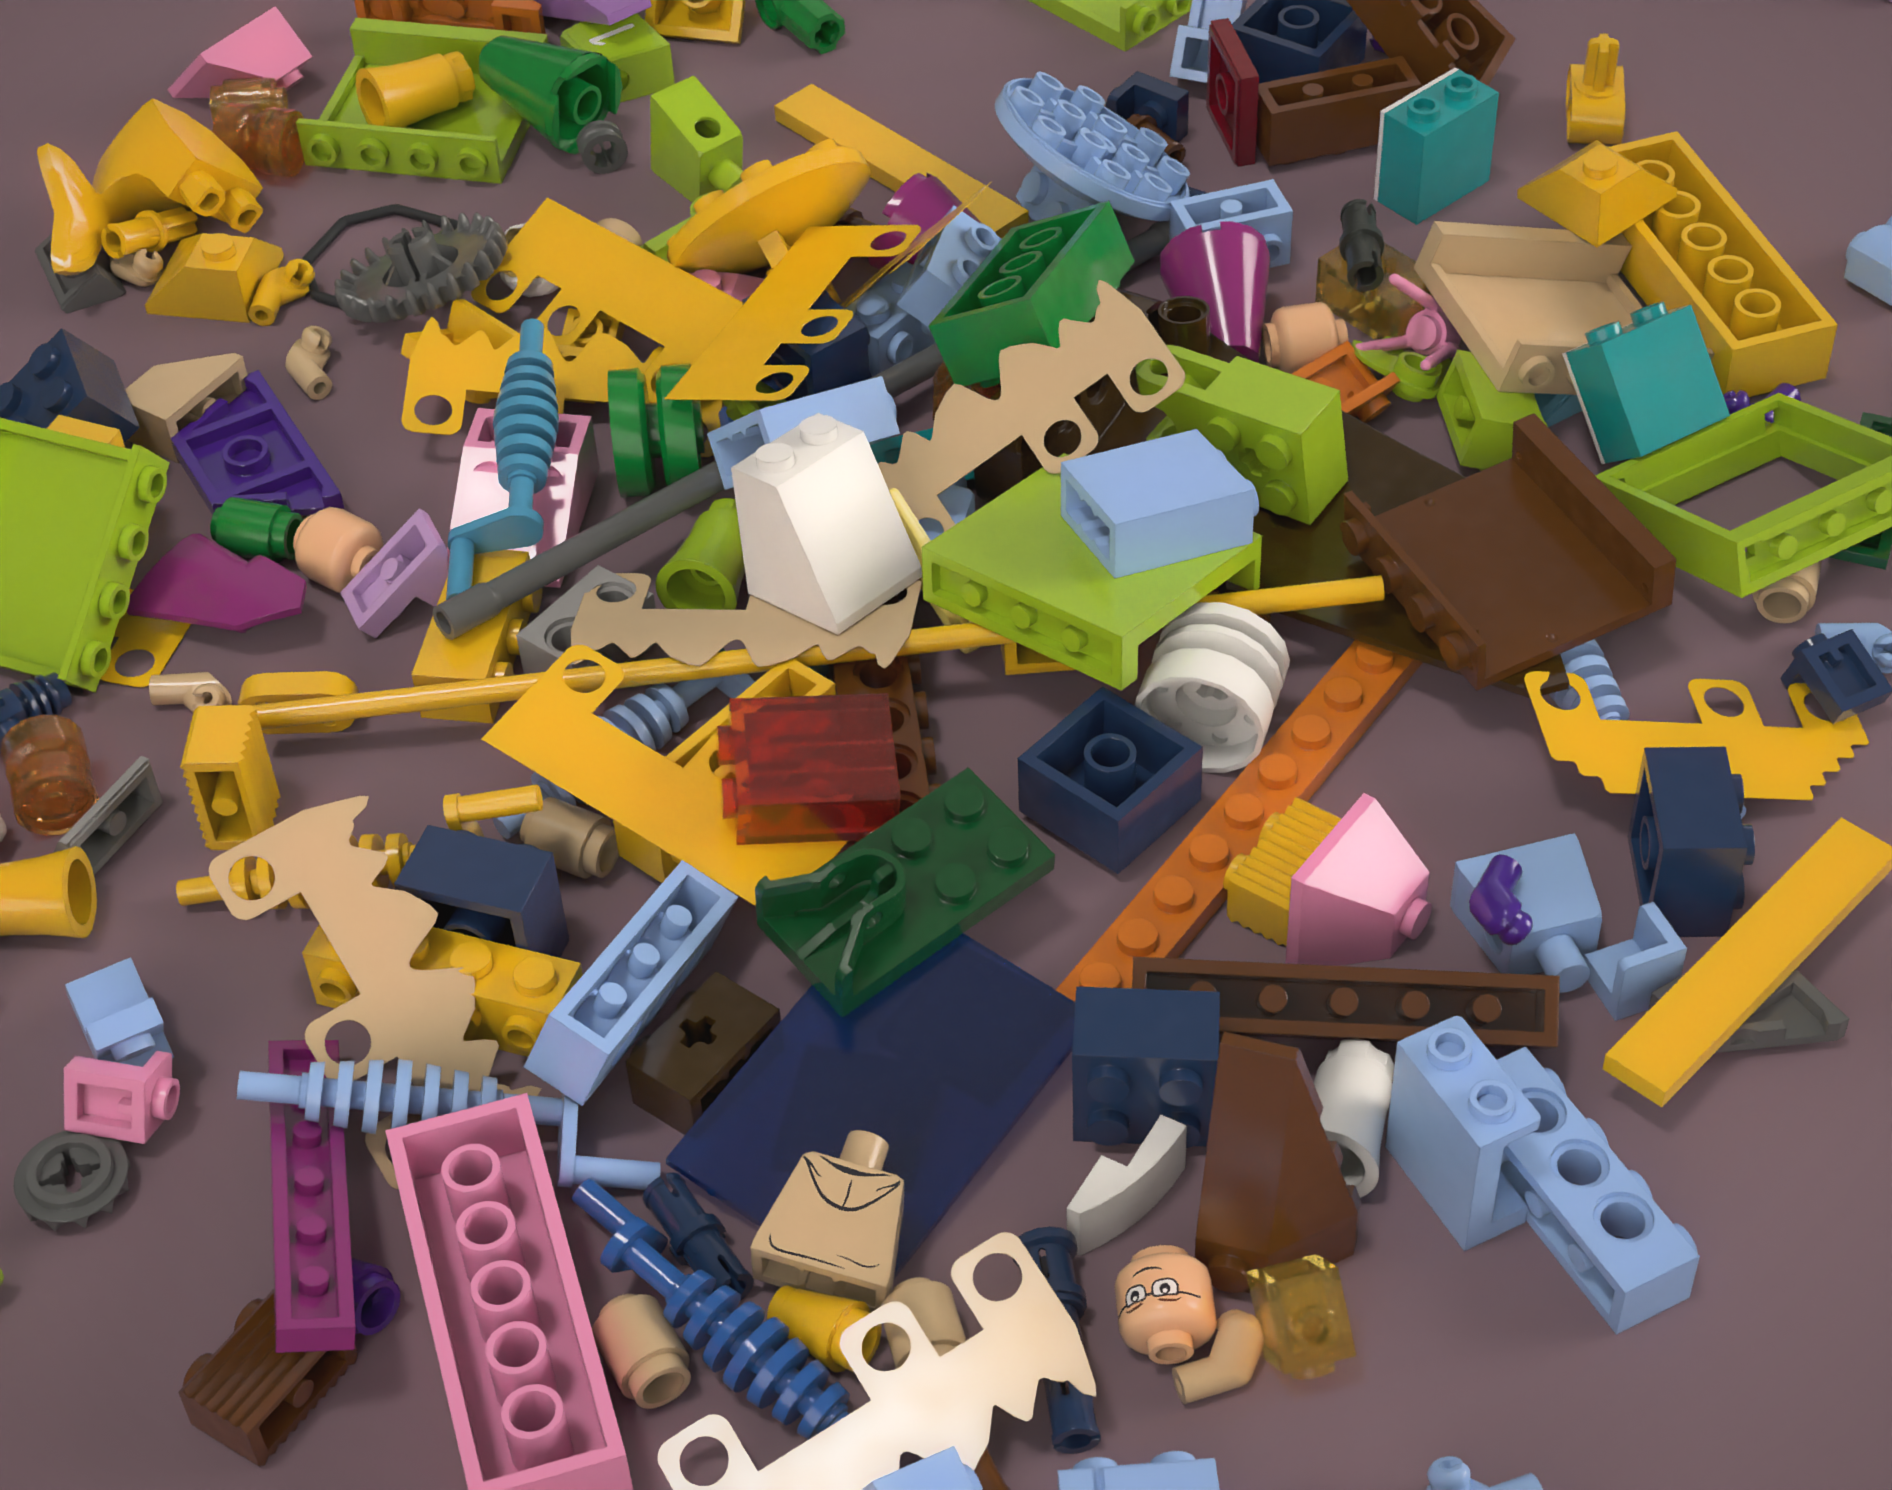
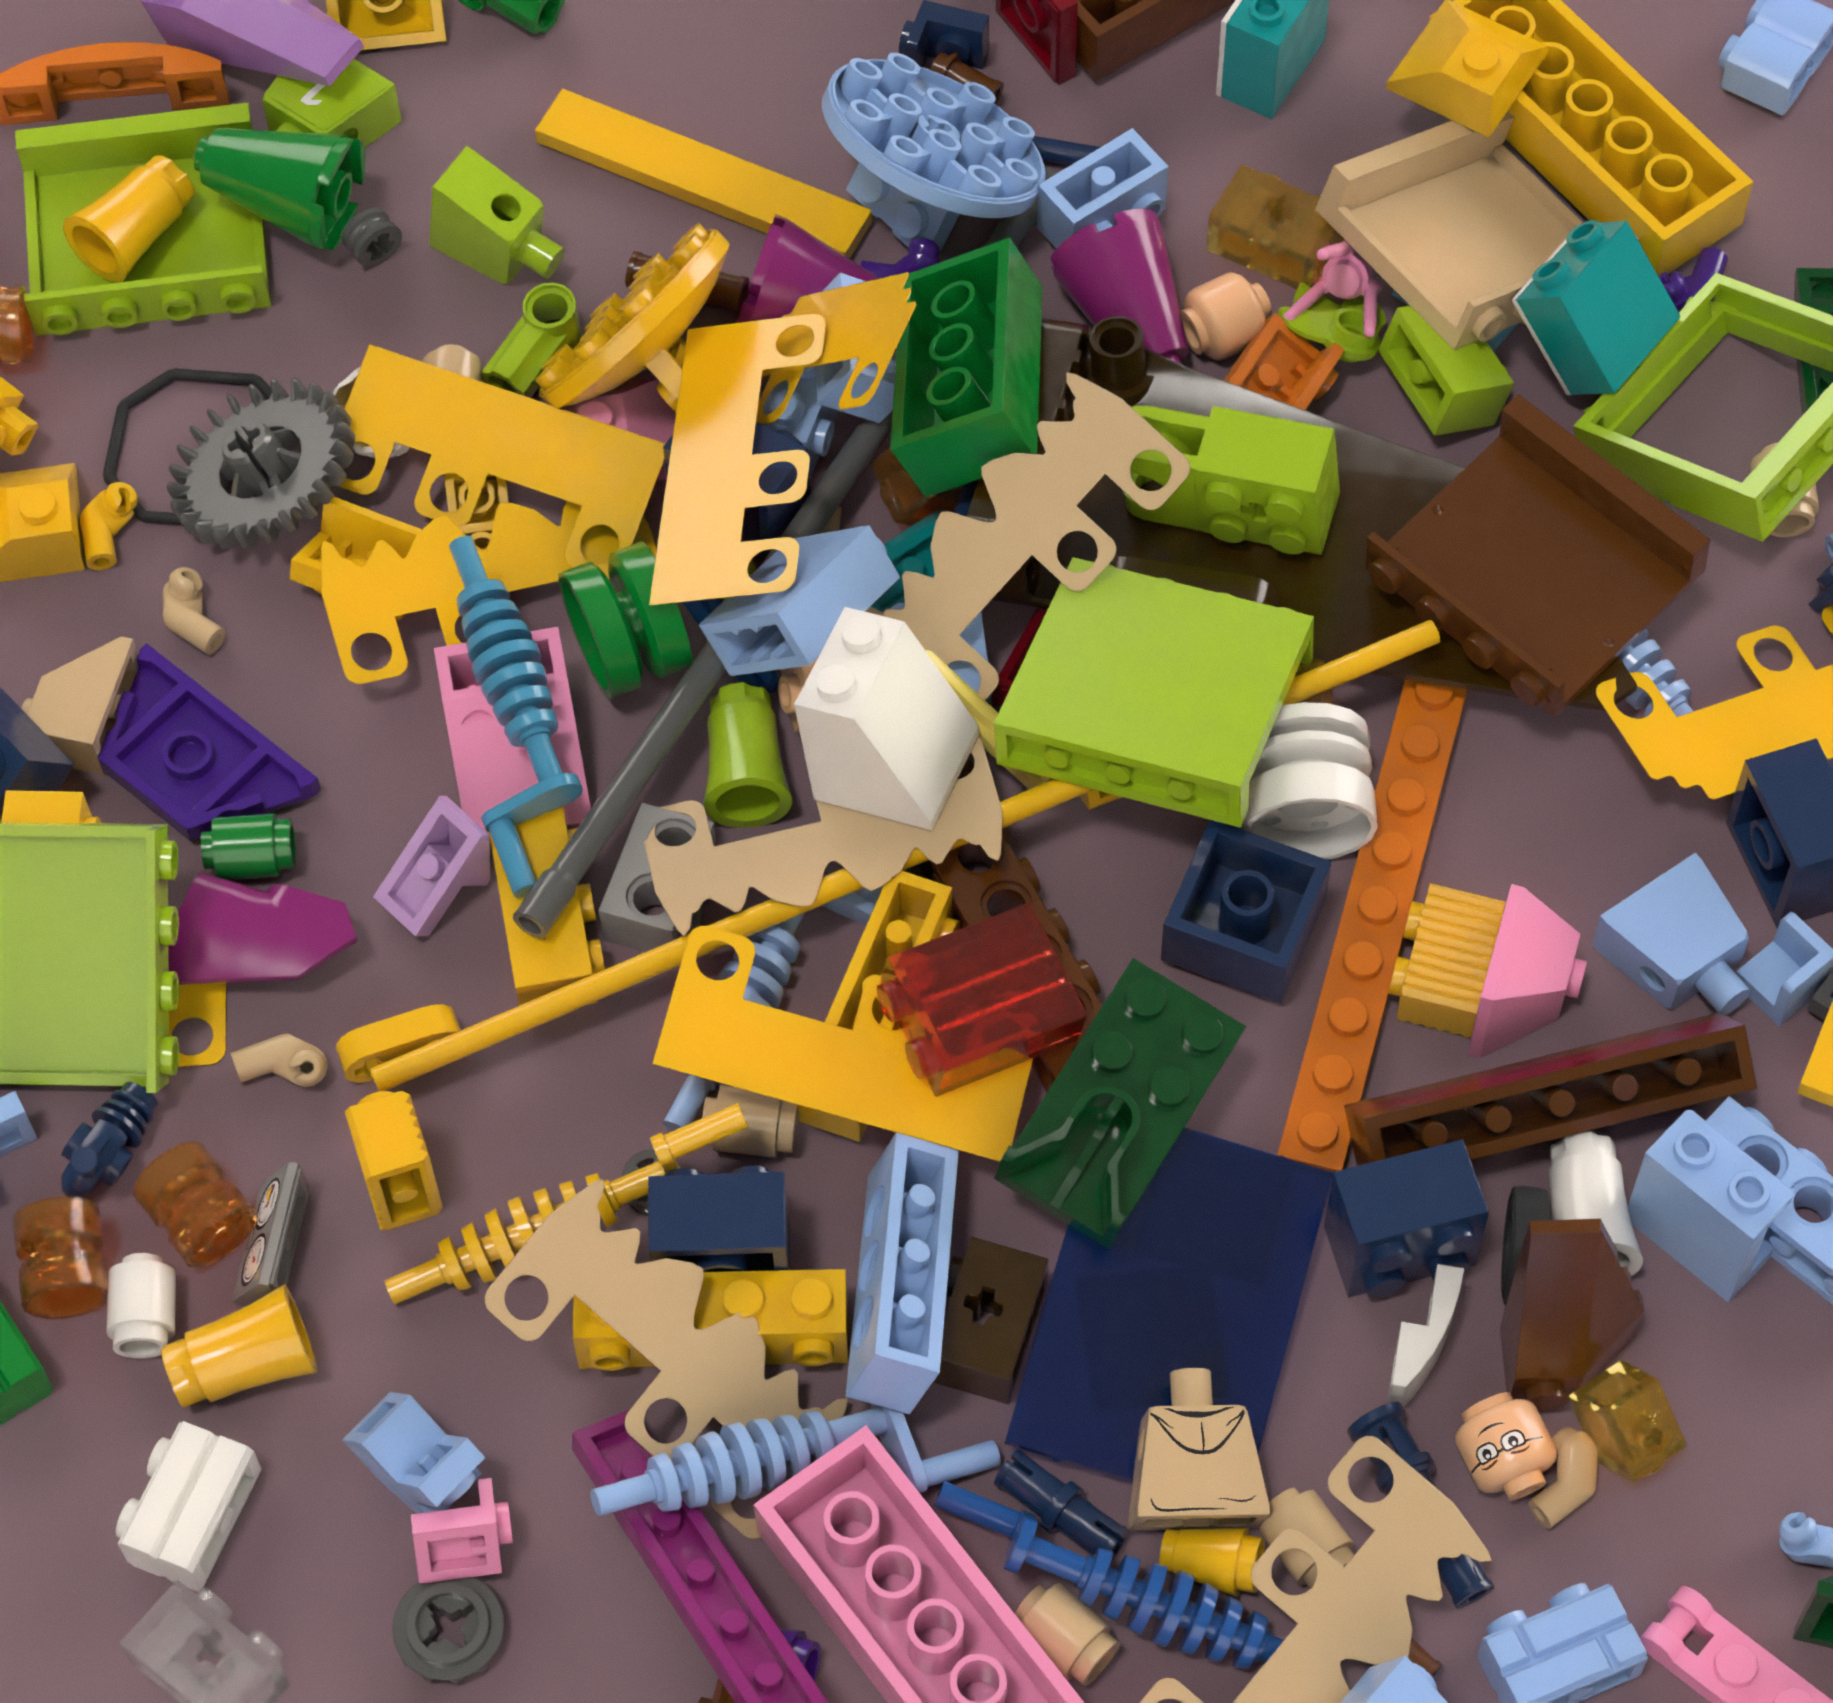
camera: 20 degrees left, 15 degrees up
light nougat head [293,507,384,593] -> none
light blue brick [1061,429,1259,579] -> none
pearl dark grey pin [1339,199,1385,291] -> none
dark purple arm [1469,854,1533,945] -> none

